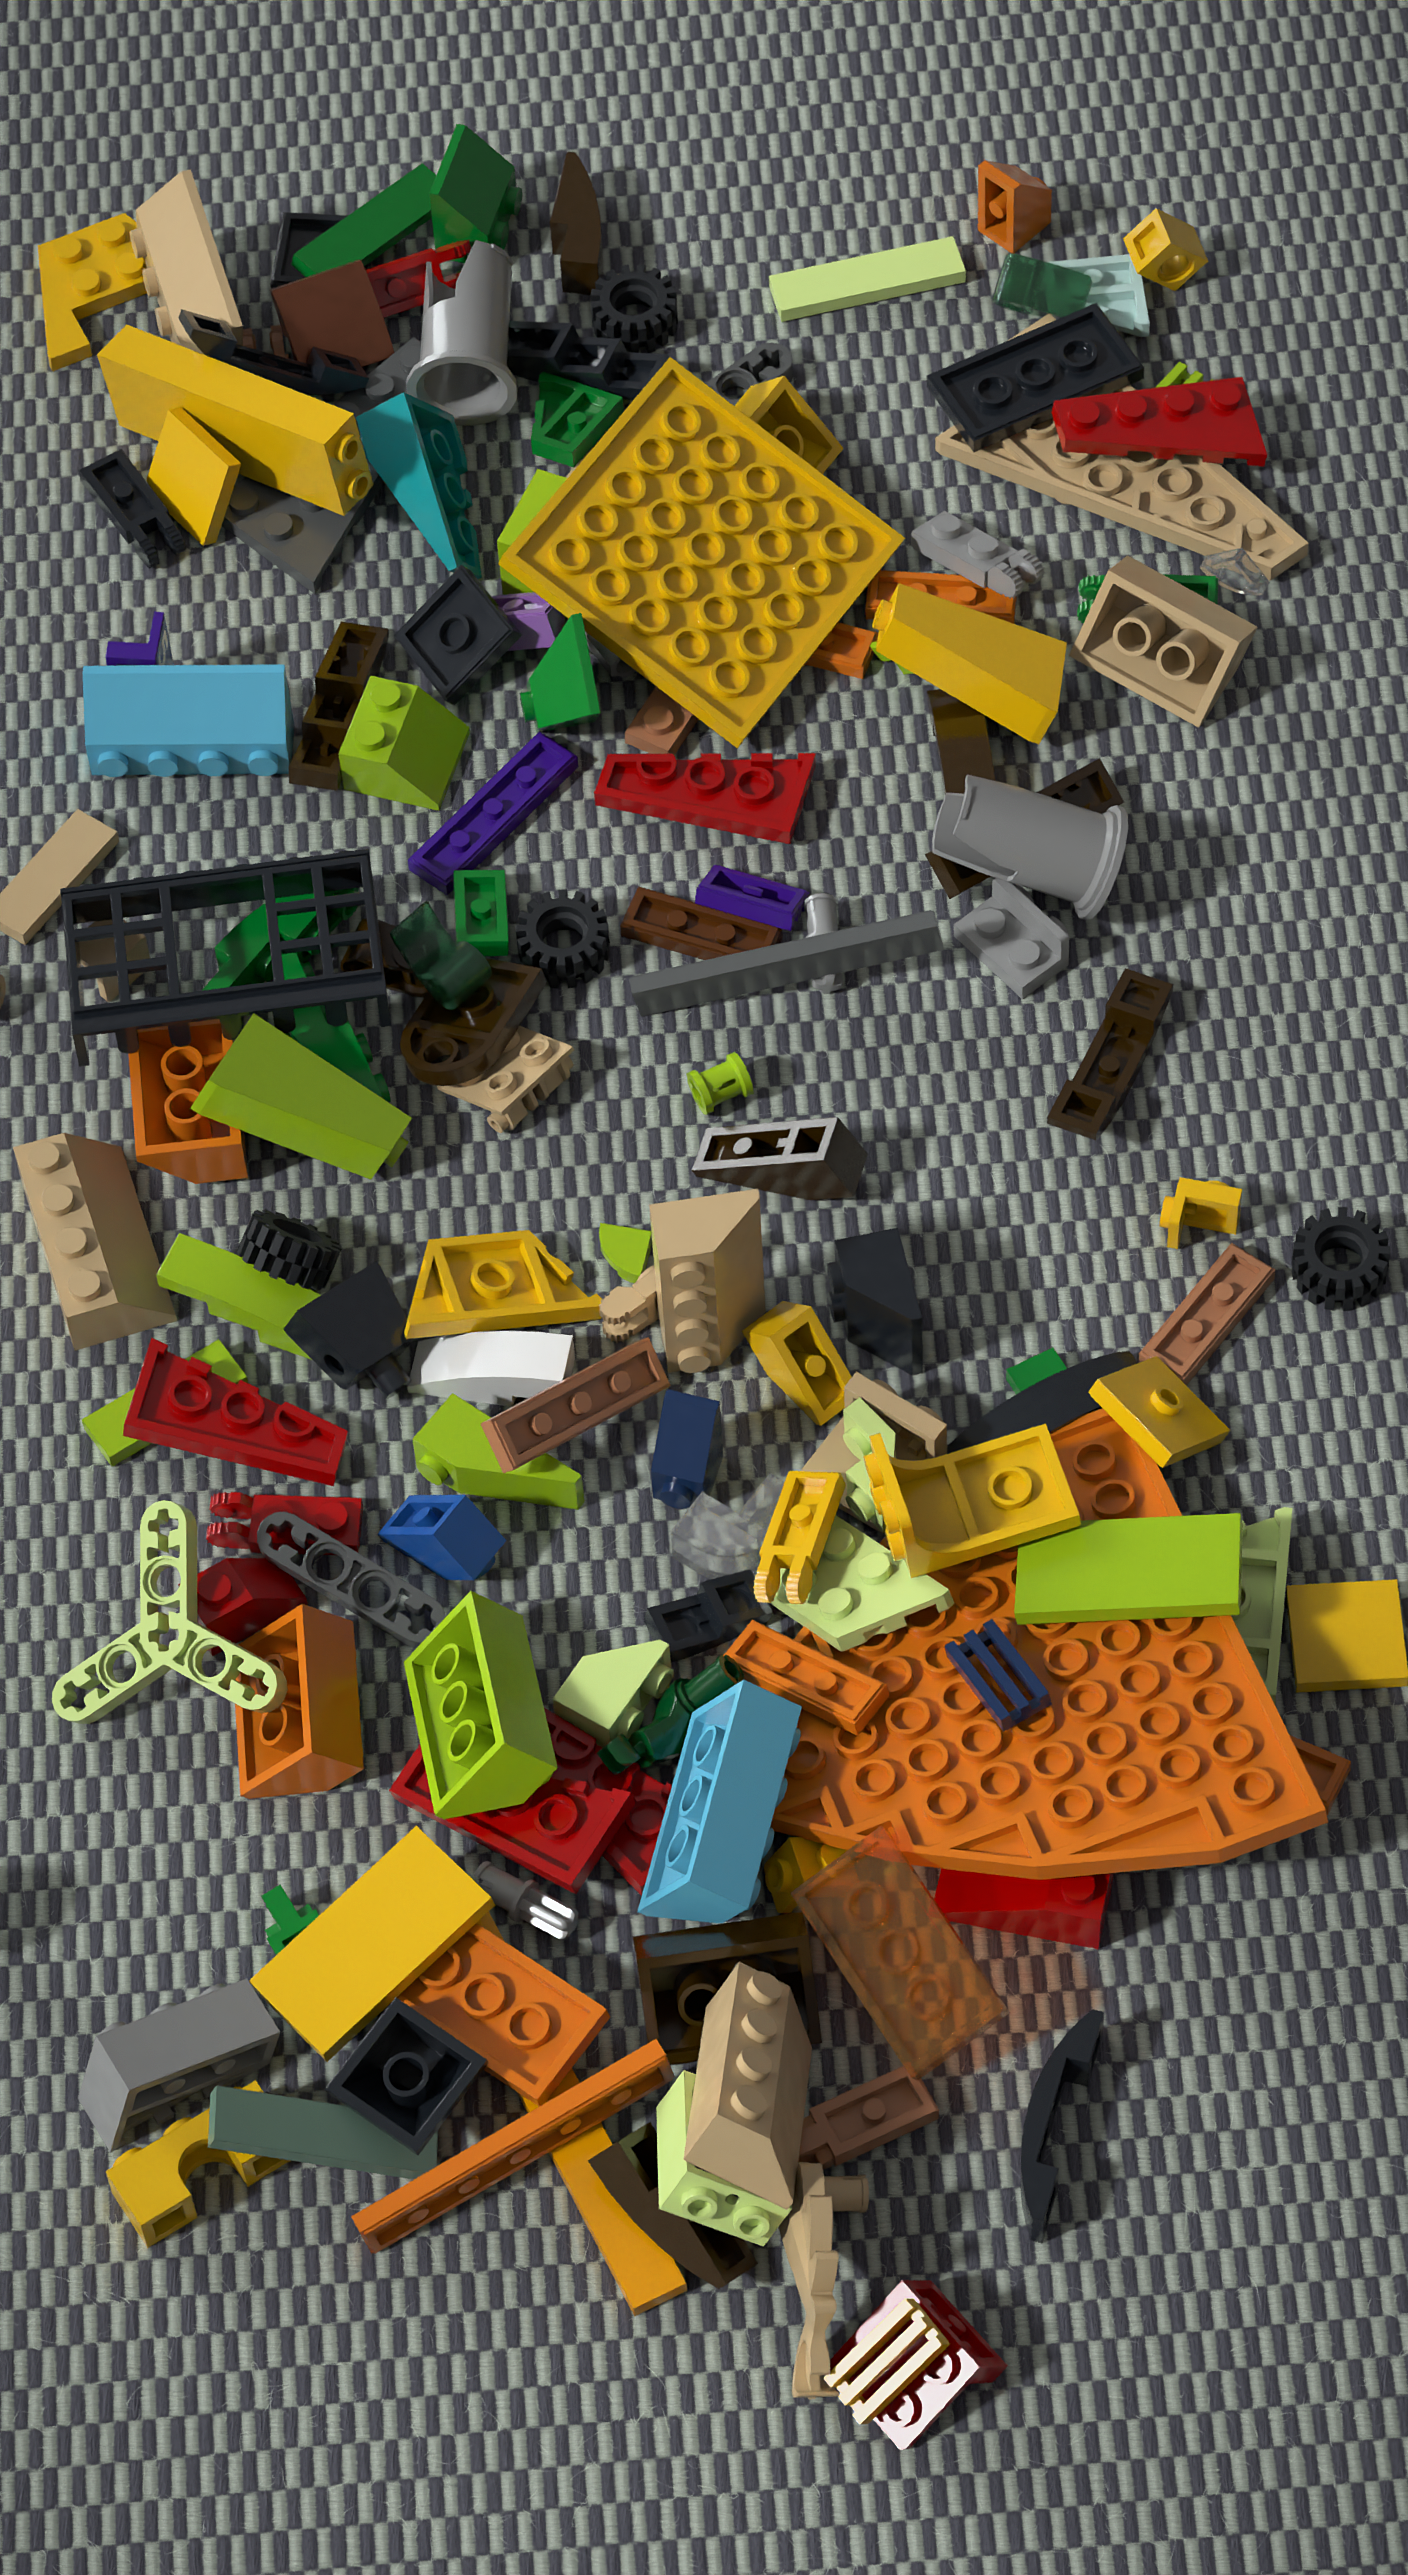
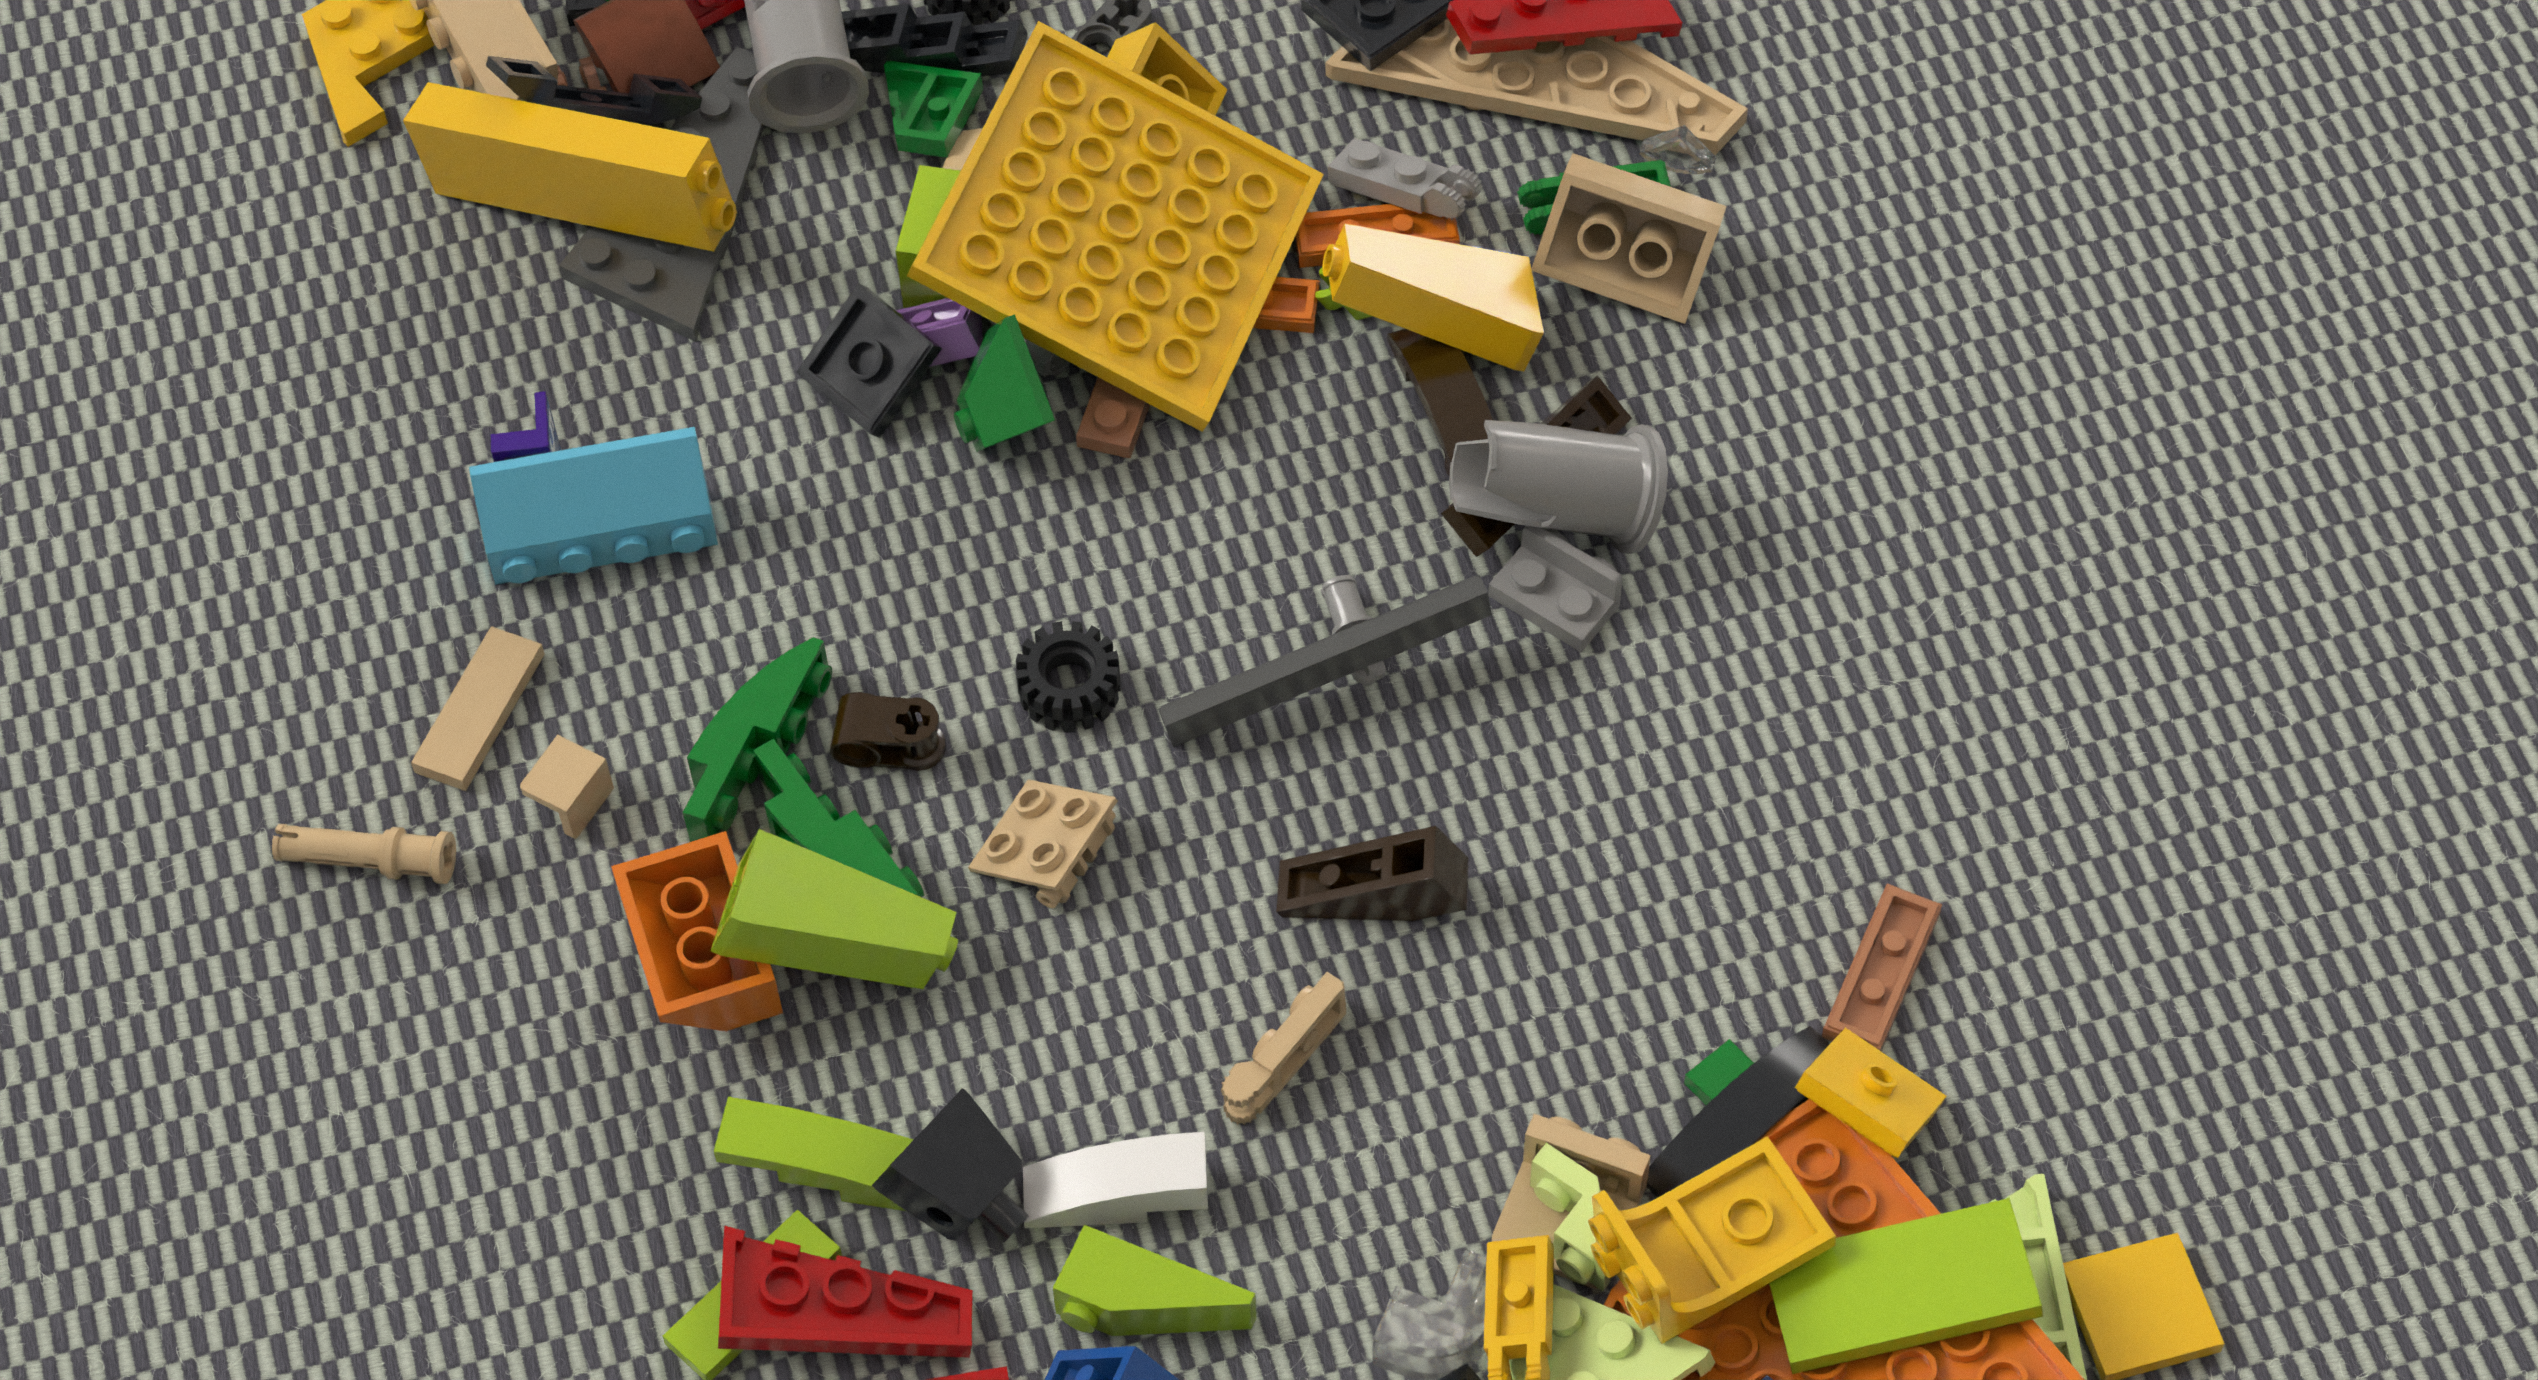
camera: 15 degrees left, 0 degrees up
tan slope [13,1133,177,1351] -> none
black window [60,849,391,1067] -> none
black hinge [78,449,186,569] -> none
yellow tile [146,407,241,546] -> none
black tyre [237,1210,342,1290] -> none
dark brown slope [289,621,389,791] -> none
lime slope [338,675,470,811] -> none
teal wedge [356,392,482,579] -> none
clear green panel [390,901,492,1010] -> none
dark brown tile [400,952,547,1086] -> none
yellow wing [404,1230,603,1339] -> none
dark purple tile [408,731,579,895] -> none
green plate [453,870,508,956] -> none
nougat tile [480,1337,671,1473] -> none
red wing [594,753,816,844] -> none
lime tile [599,1223,652,1283] -> none
reddish brown tile [620,886,783,960] -> none
tan slope [649,1189,766,1373] -> none
dark blue slope [651,1389,723,1511] -> none
lime bush [686,1052,754,1115] -> none
dark purple tile [695,865,810,931] -> none
yellow slope [742,1301,852,1426] -> none
black slope [827,1228,923,1375] -> none
dark brown slope [1047,968,1174,1140] -> none
yellow bracket [1159,1177,1242,1249] -> none
black tyre [1291,1207,1390,1311] -> none

